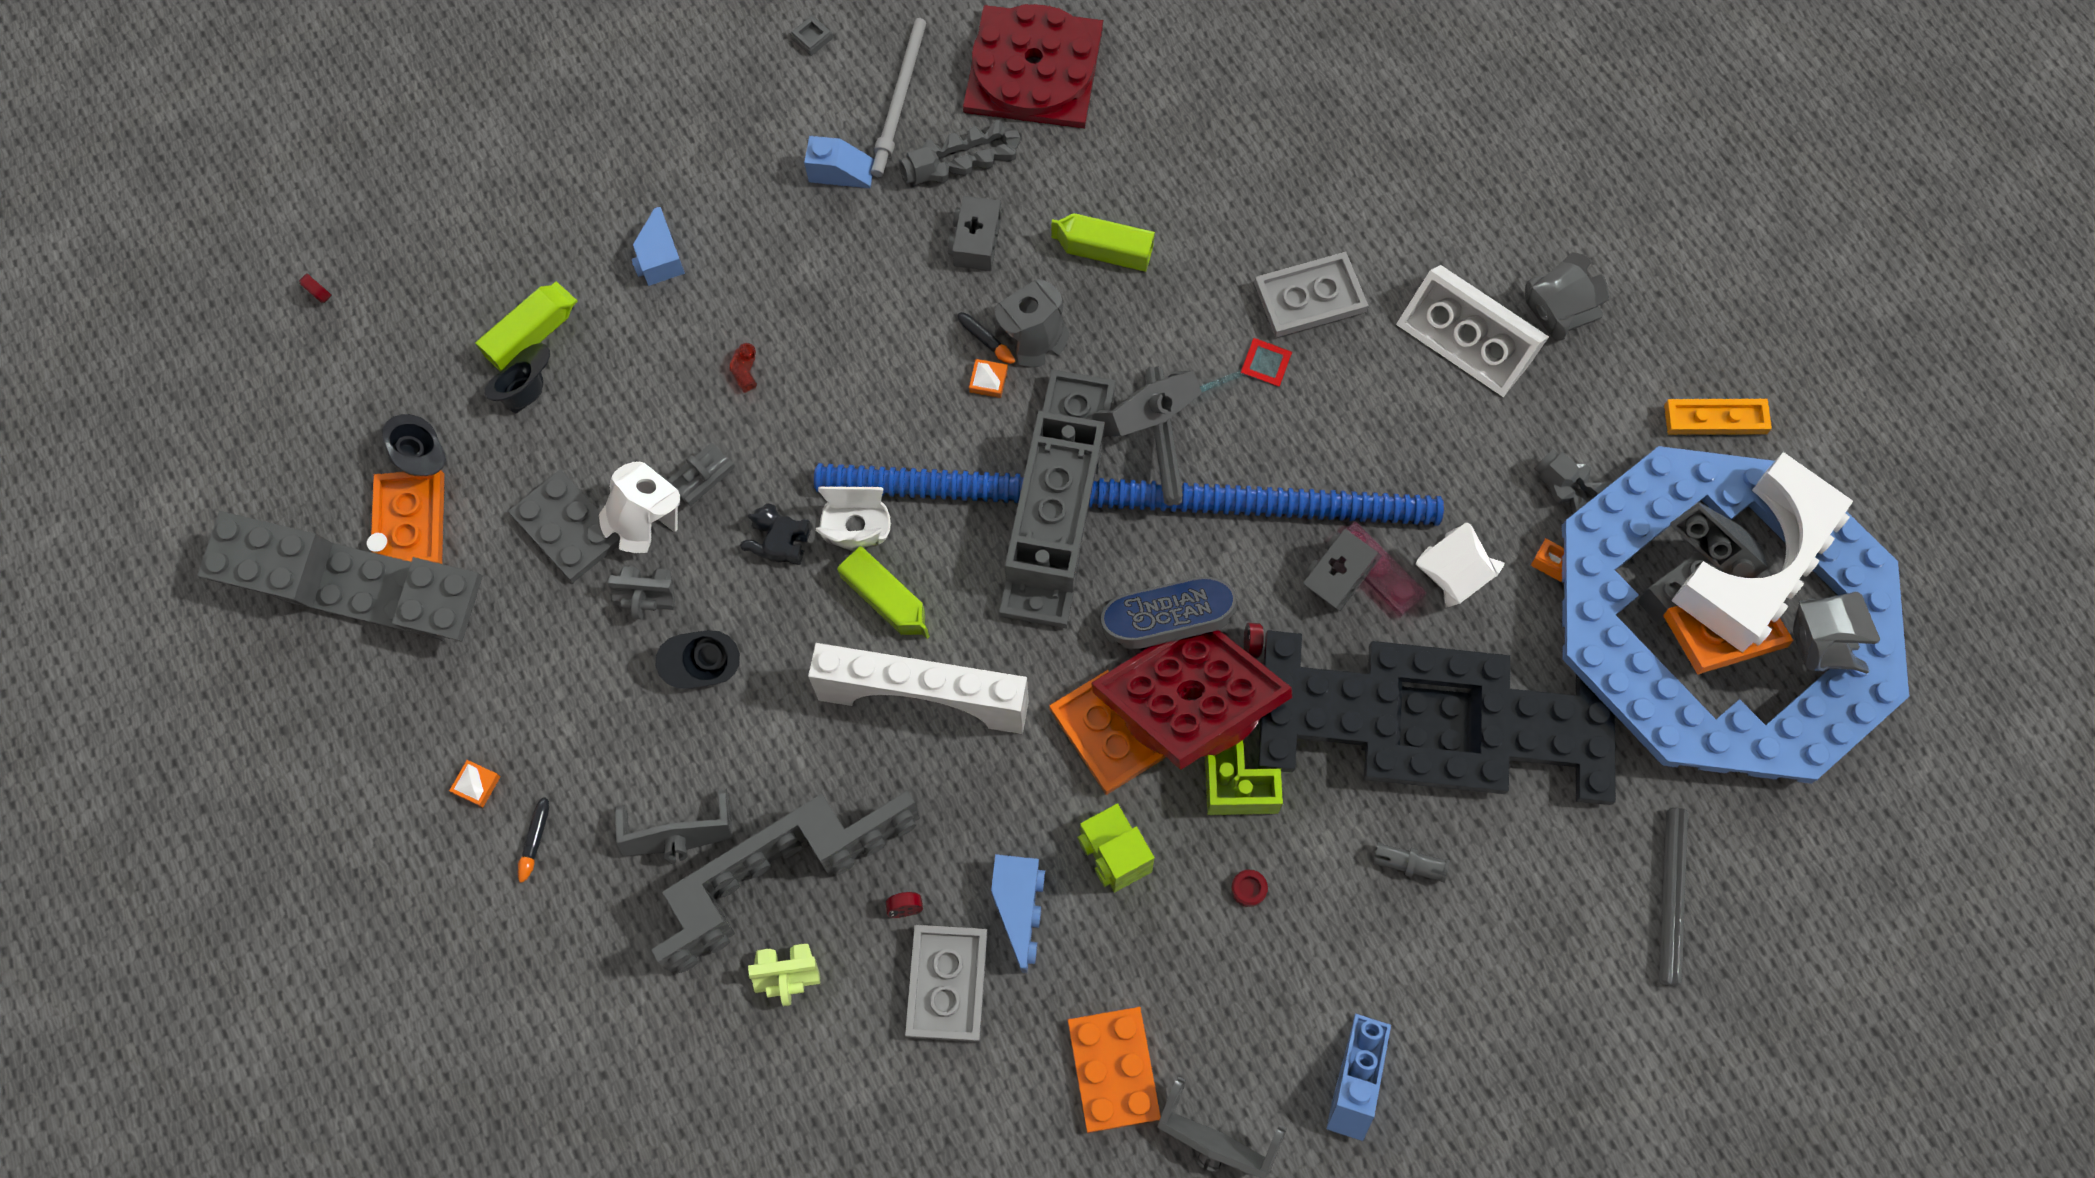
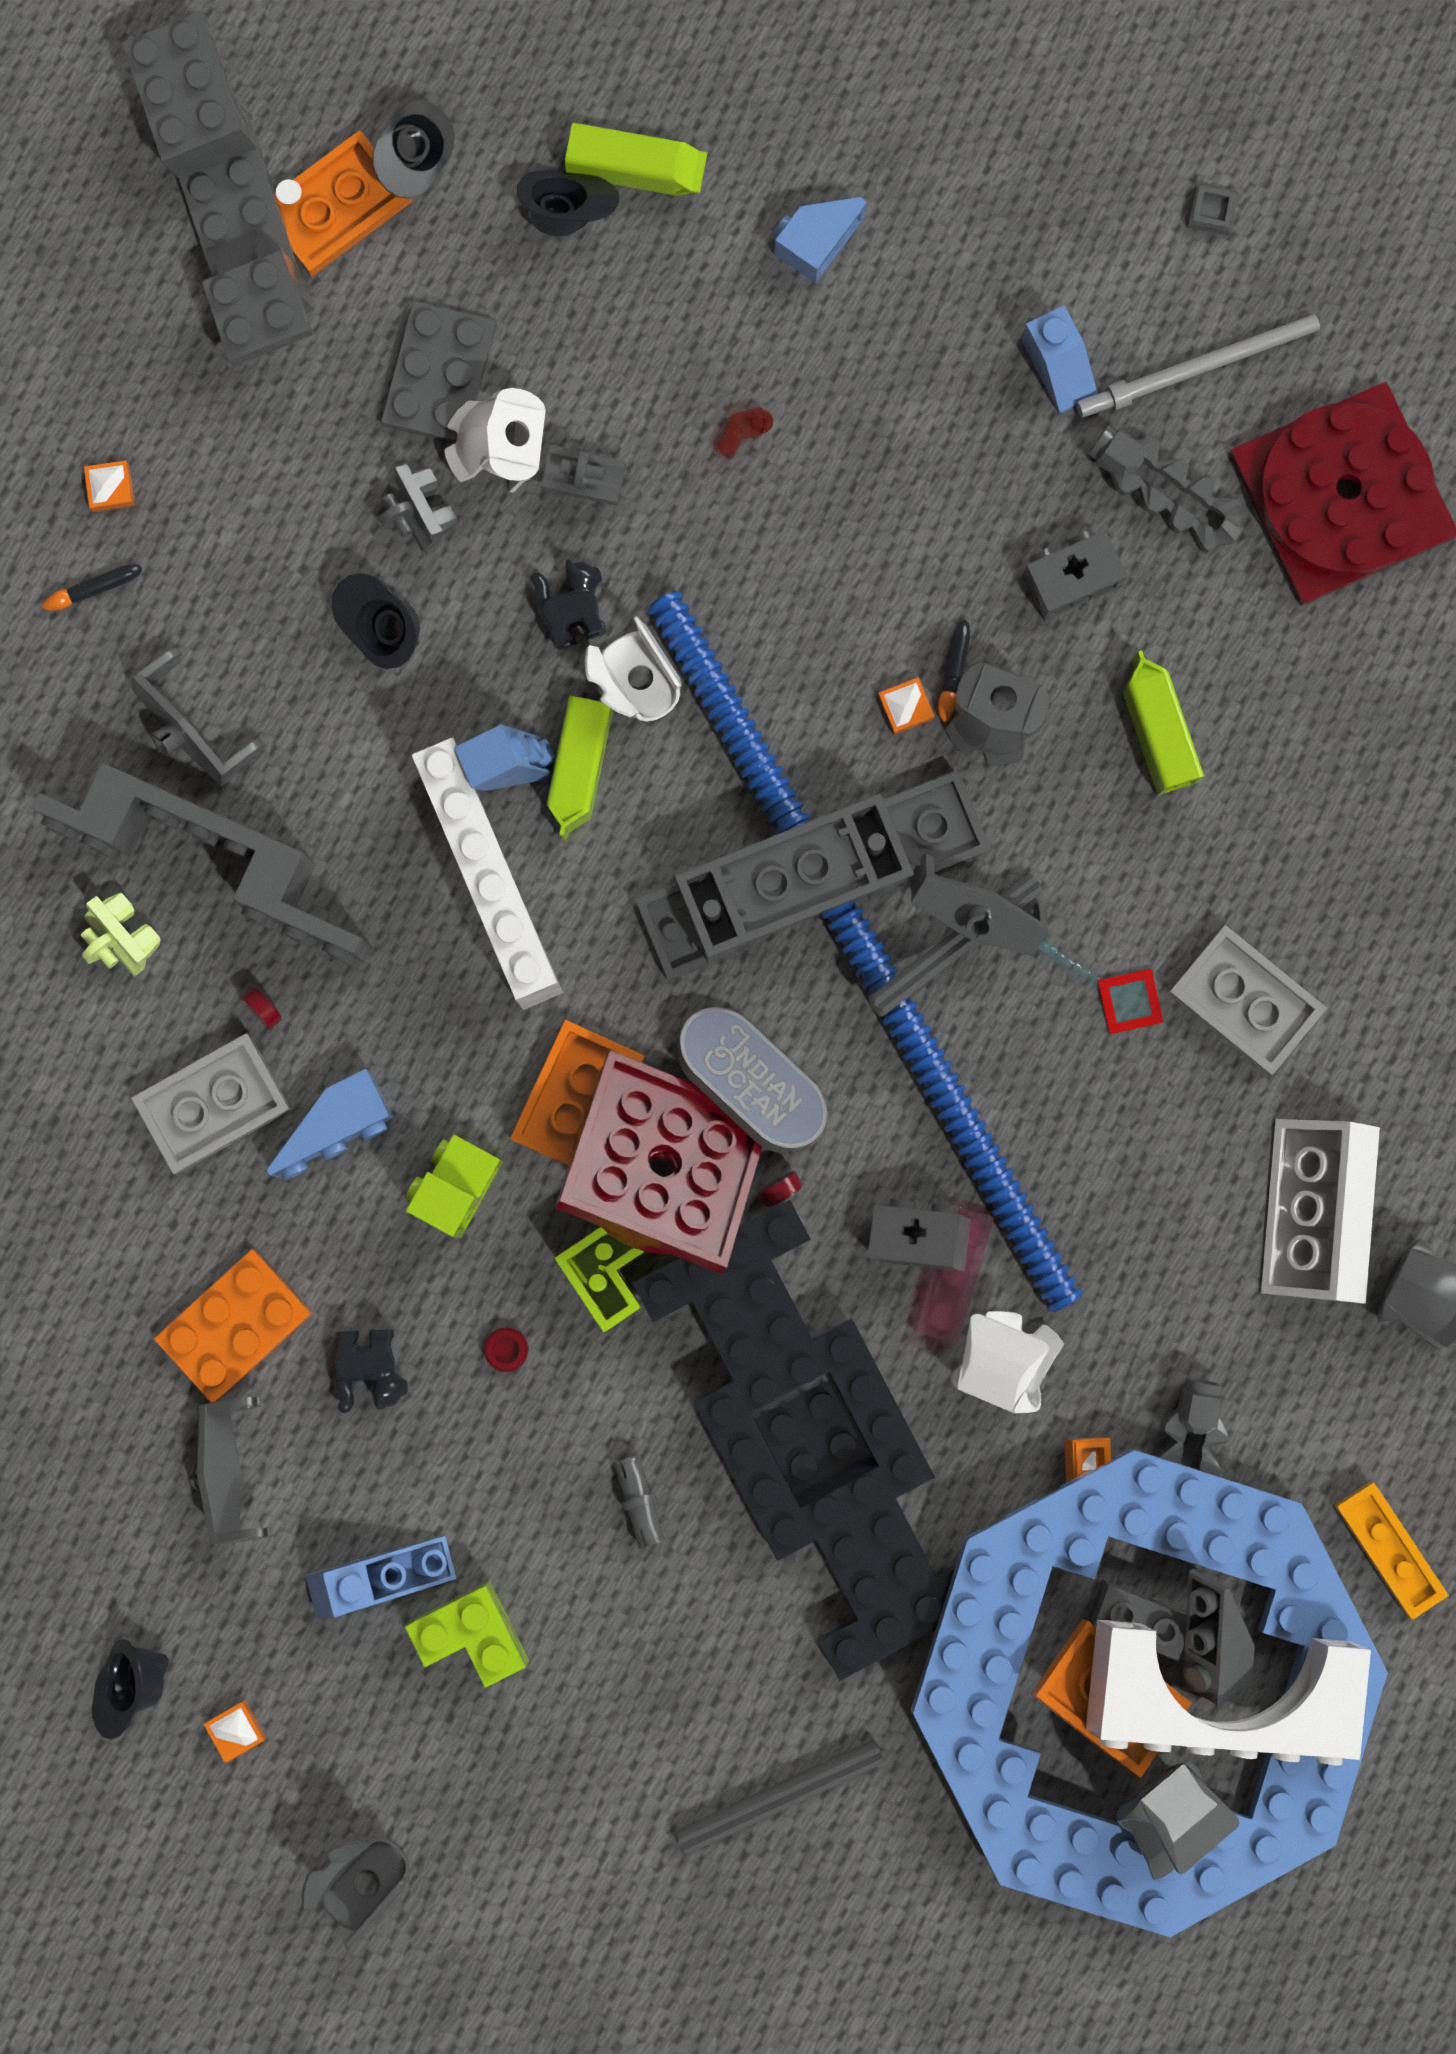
camera: 55 degrees right, 15 degrees up
none -> black animal [333,1329,408,1413]
none -> lime brick [405,1580,529,1688]
none -> medium blue slope [454,724,556,791]

